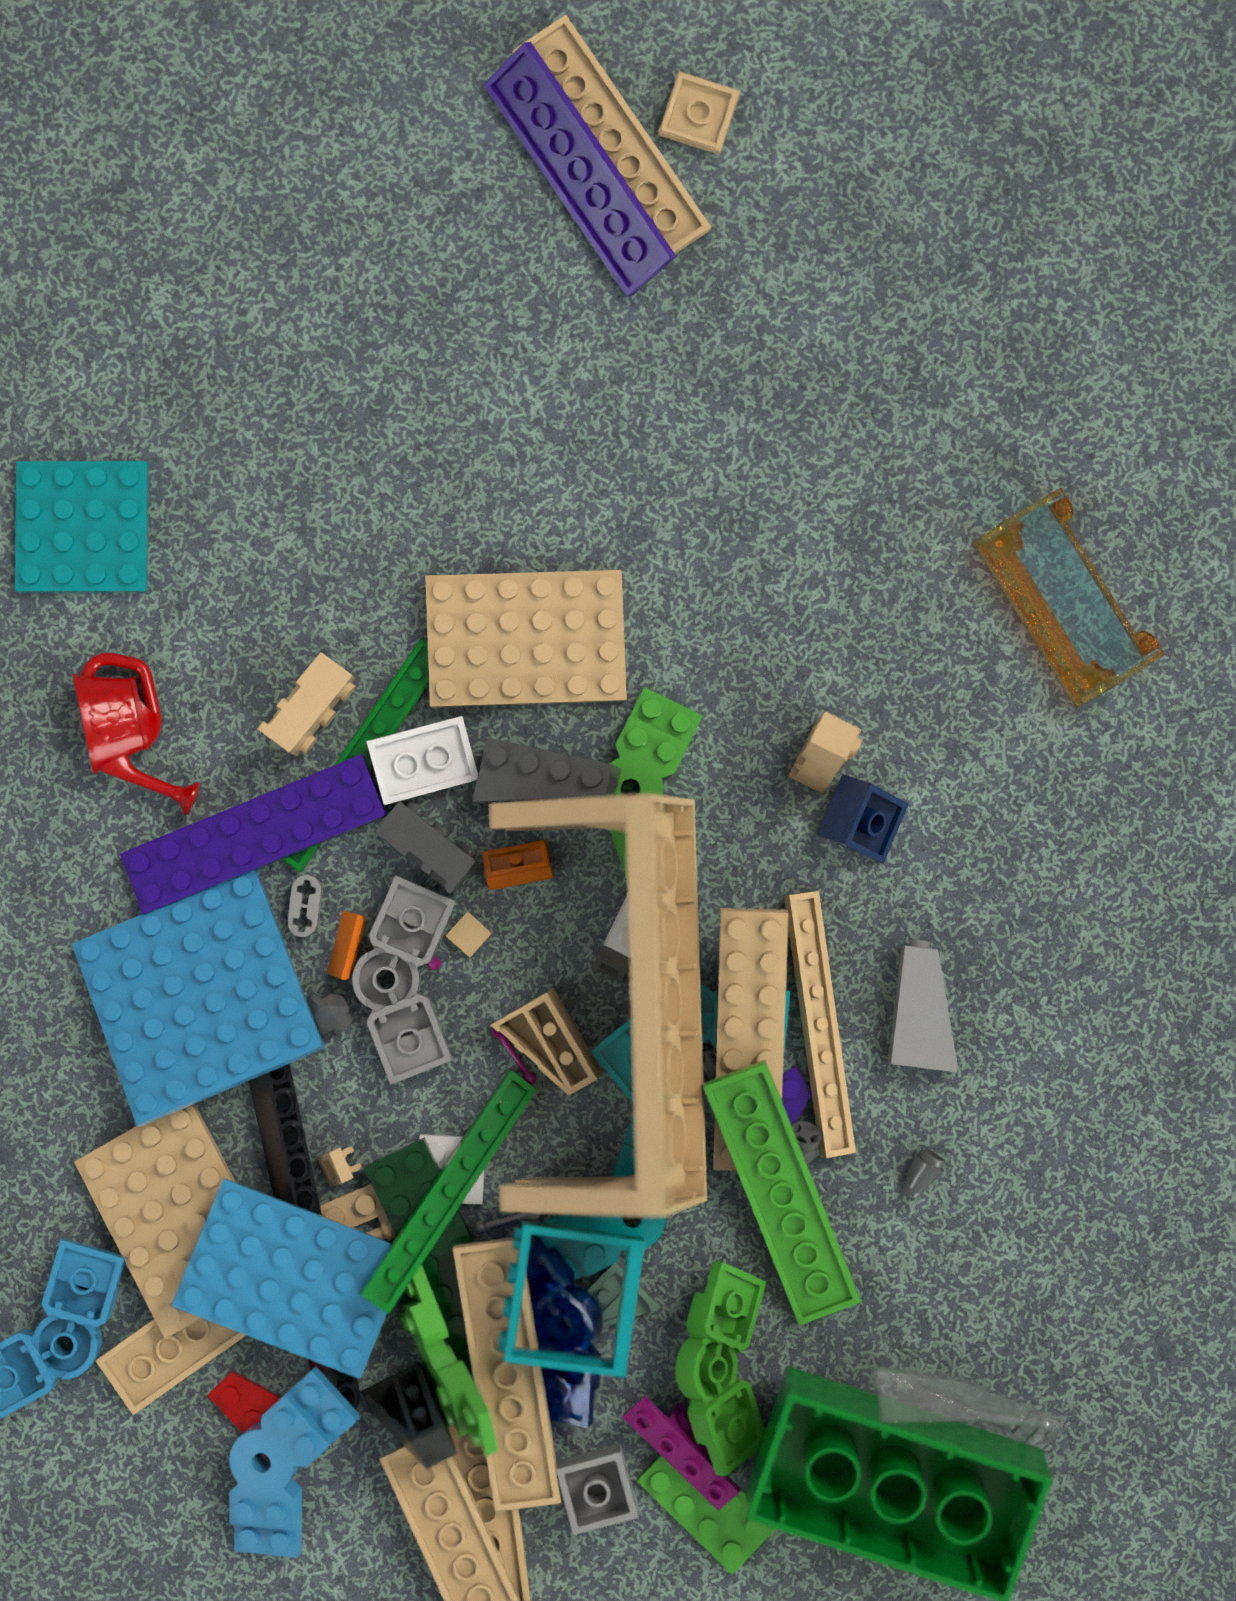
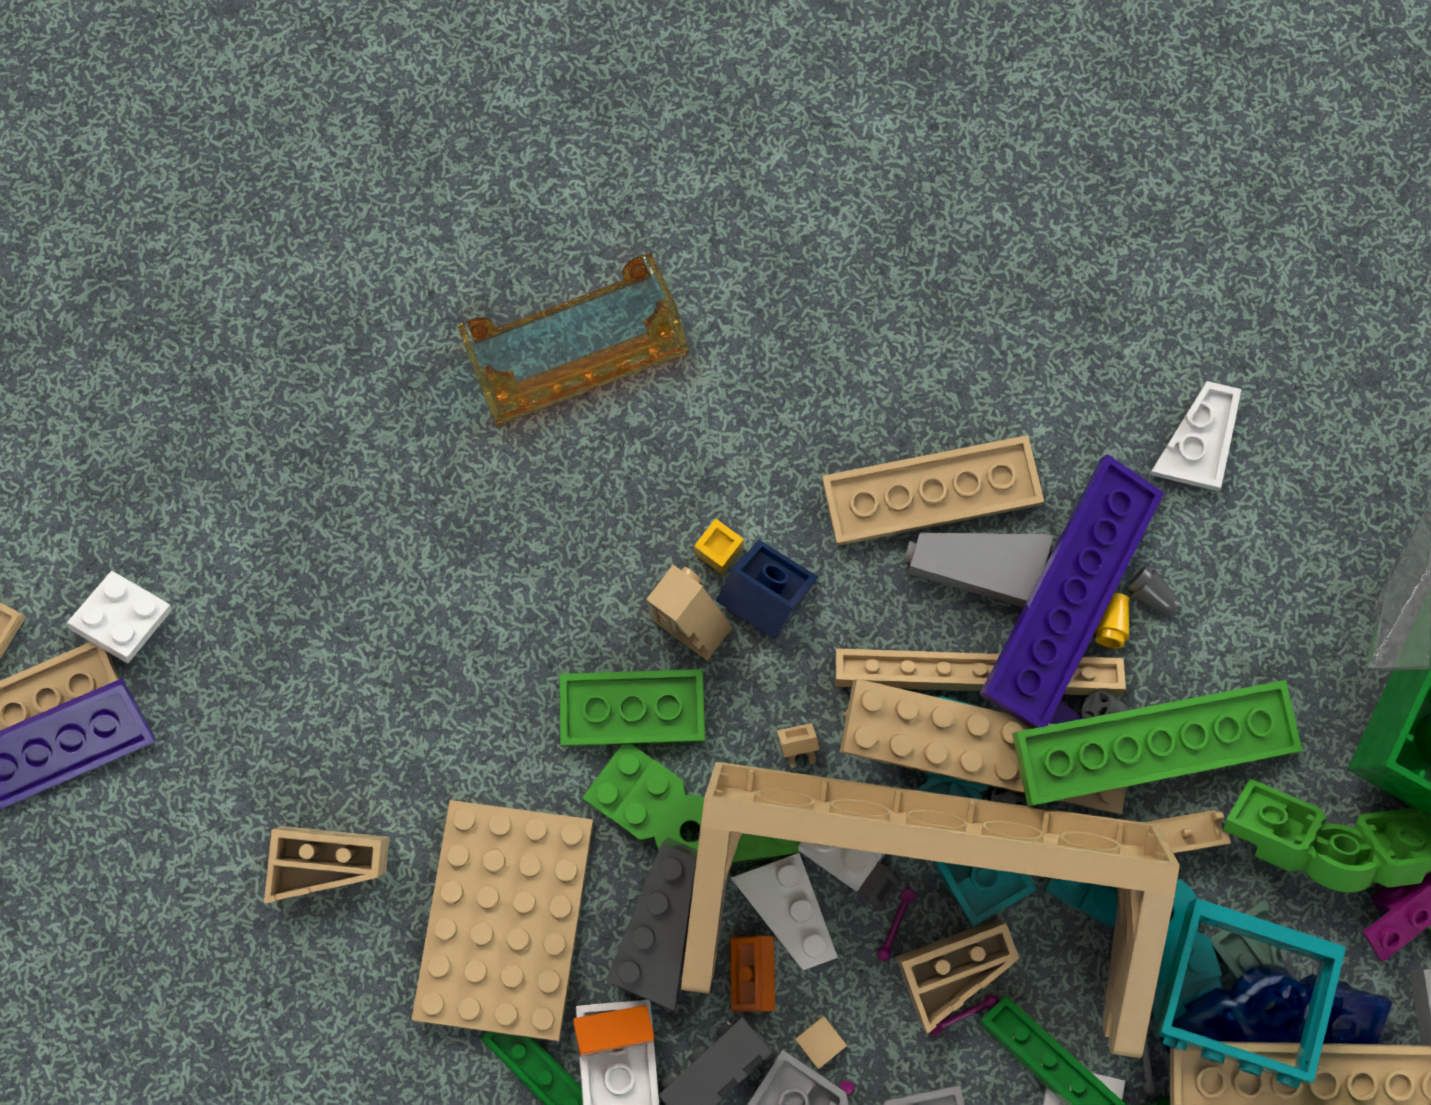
camera: 75 degrees left, 10 degrees down
none -> white plate [67,571,171,664]
none -> tan wedge [264,826,390,904]
none -> bright green plate [559,669,705,747]
none -> orange slope [573,1005,655,1057]
none -> yellow panel [694,518,744,575]
none -> white wing [731,853,838,970]
none -> tan tile [777,723,819,768]
none -> tan plate [822,435,1044,546]
none -> magenta hinge [877,888,915,961]
none -> dark purple plate [979,454,1164,729]
none -> yellow cone [1094,593,1130,649]
none -> tan hinge [1143,810,1231,855]
none -> white wing [1149,381,1241,491]

